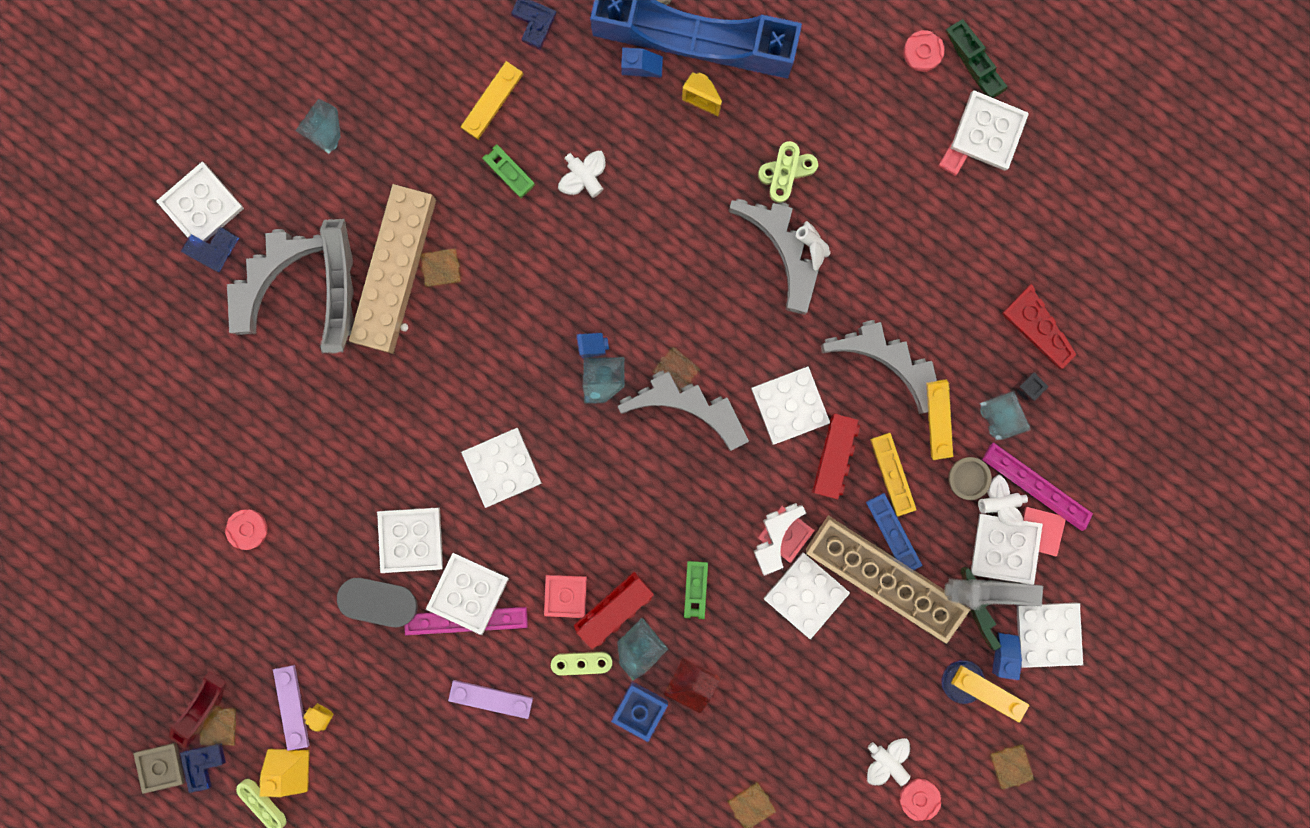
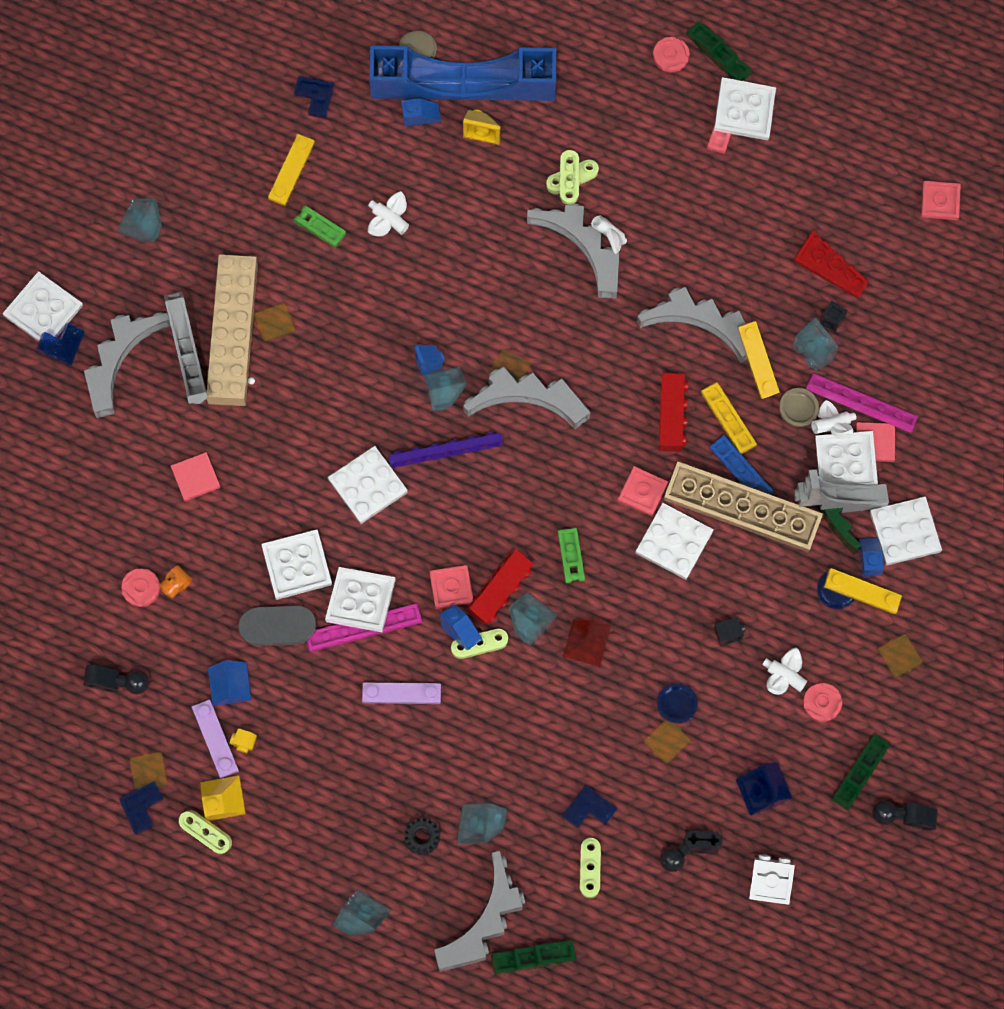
camera: 15 degrees left, 15 degrees down
dark tan plate [134,742,185,794] -> none
dark red arch [168,671,227,749] -> none
blue brick [611,681,668,742] -> none
white plate [751,367,830,445] -> none
white arch [754,503,806,575] -> none
none -> black beam [83,665,149,695]
none -> orange piece [158,565,193,599]
none -> coral tile [171,452,220,501]
none -> blue slope [208,660,251,706]
none -> dark purple plate [389,432,503,468]
none -> blue slope [440,604,482,651]
none -> clear blue piece [657,684,698,724]
none -> black brick [714,617,745,647]
none -> coral tile [921,181,961,220]

